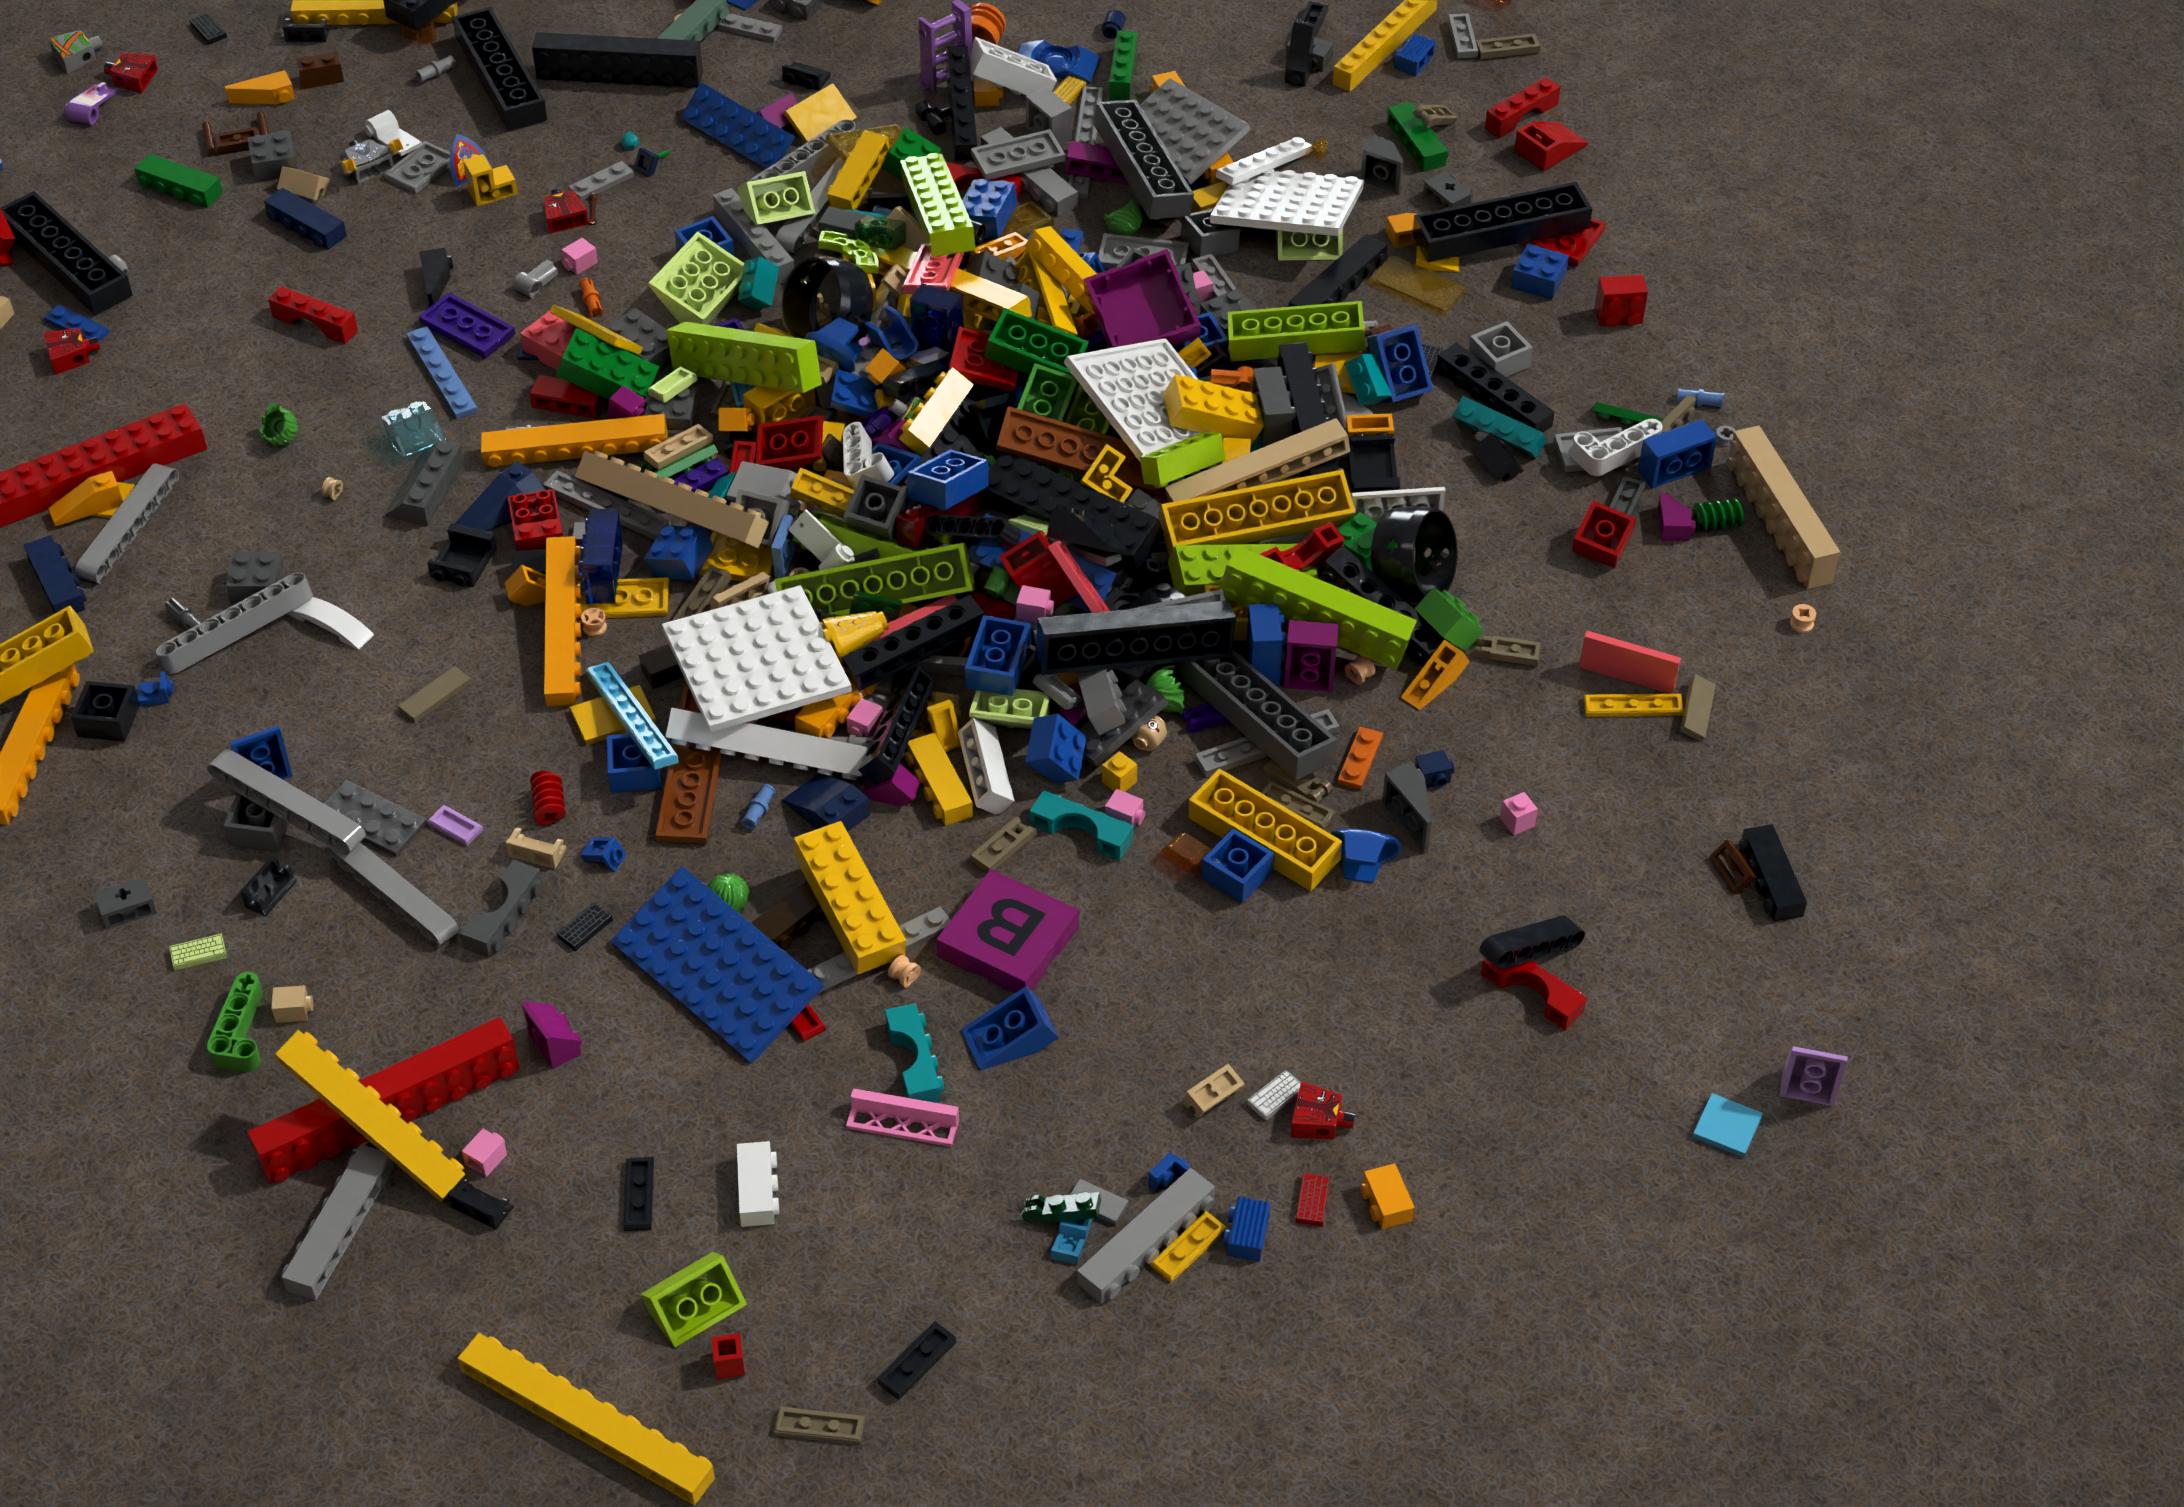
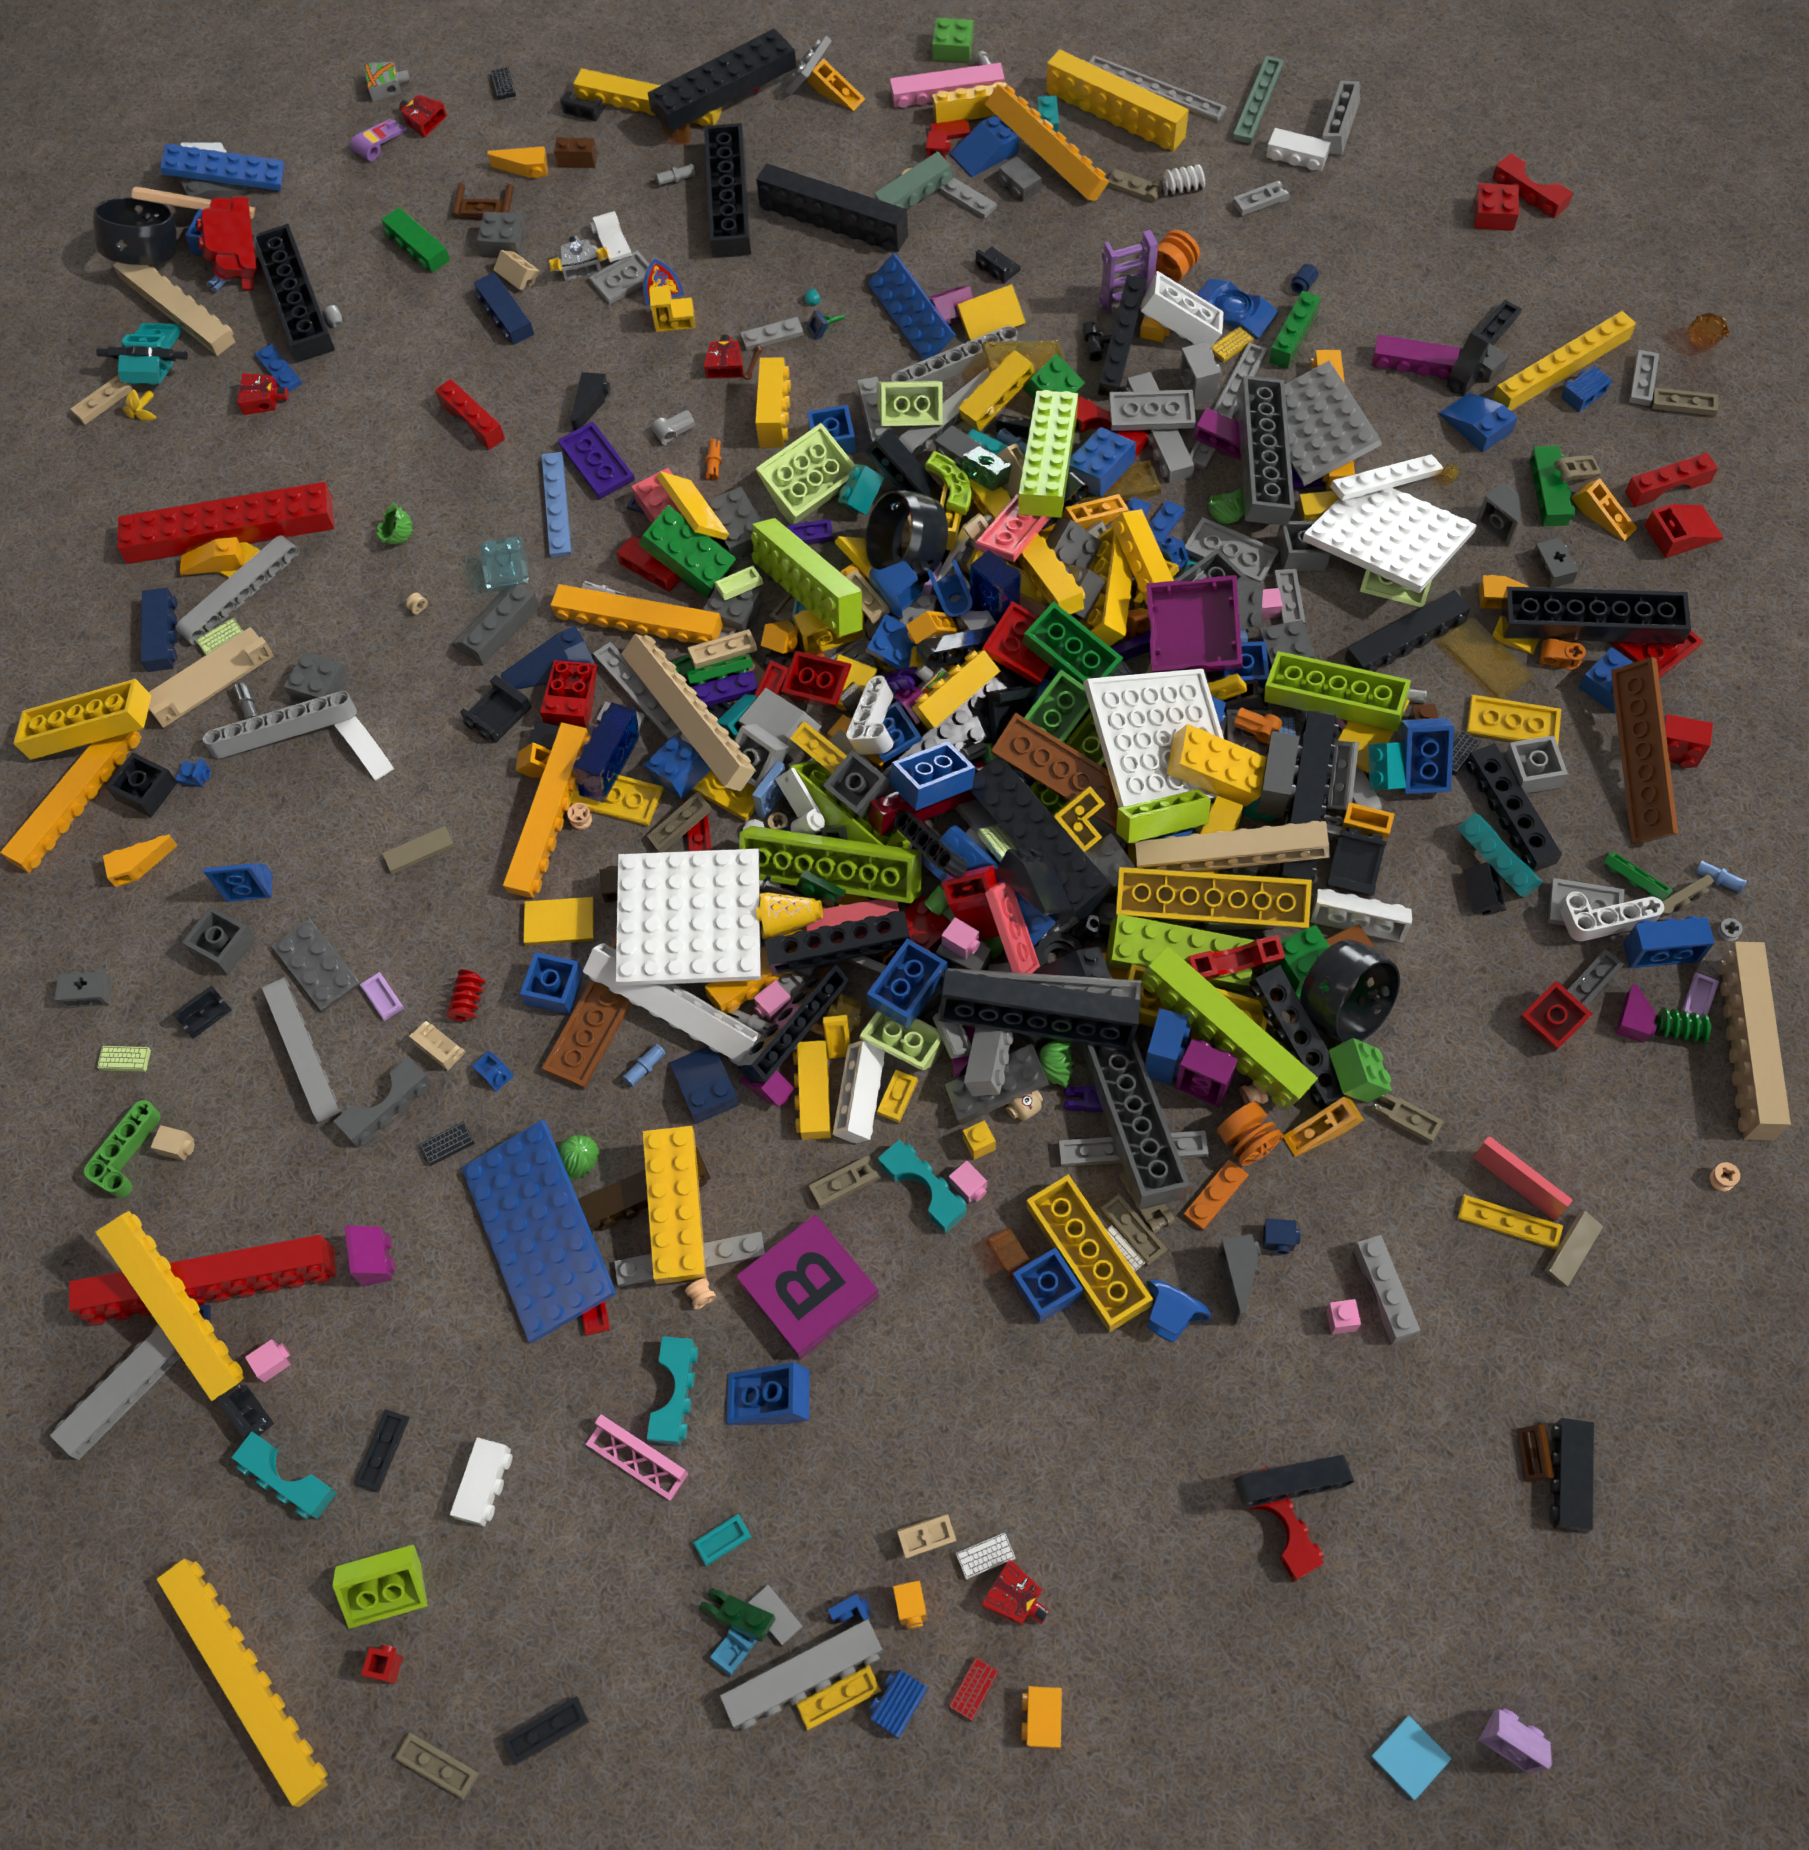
camera: 25 degrees right, 15 degrees up
light grey beam [207,749,366,855] -> none
bright pink brick [562,238,598,275] -> none
medium azure tile [586,662,679,769] -> none
magenta slope [607,385,645,420] -> none
tan plate [710,572,770,610] -> none
blue brick [1025,714,1087,784] -> none
none -> light orange slope [103,834,177,887]
none -> tan bracket [148,627,274,728]
none -> yellowish green tile [196,618,243,655]
none -> teal arch [231,1431,337,1519]
none -> teal tile [693,1514,752,1567]
none -> yellow brick [756,357,791,448]
none -> black brick [865,428,943,501]
none -> yellow plate [877,1070,918,1123]
none -> light orange piece [893,1581,928,1630]
none -> orange wheel [1216,1101,1284,1166]
none -> light grey arch [1353,1235,1421,1345]
none -> magenta brick [1372,334,1460,379]
none -> blue slope [1439,393,1518,453]
none -> yellow tile [1466,694,1561,745]
none -> orange piece [1539,639,1586,670]
none -> light orange slope [1571,478,1637,541]
none -> dark orange plate [1611,657,1678,844]
none -> lavender tile [1681,972,1719,1016]

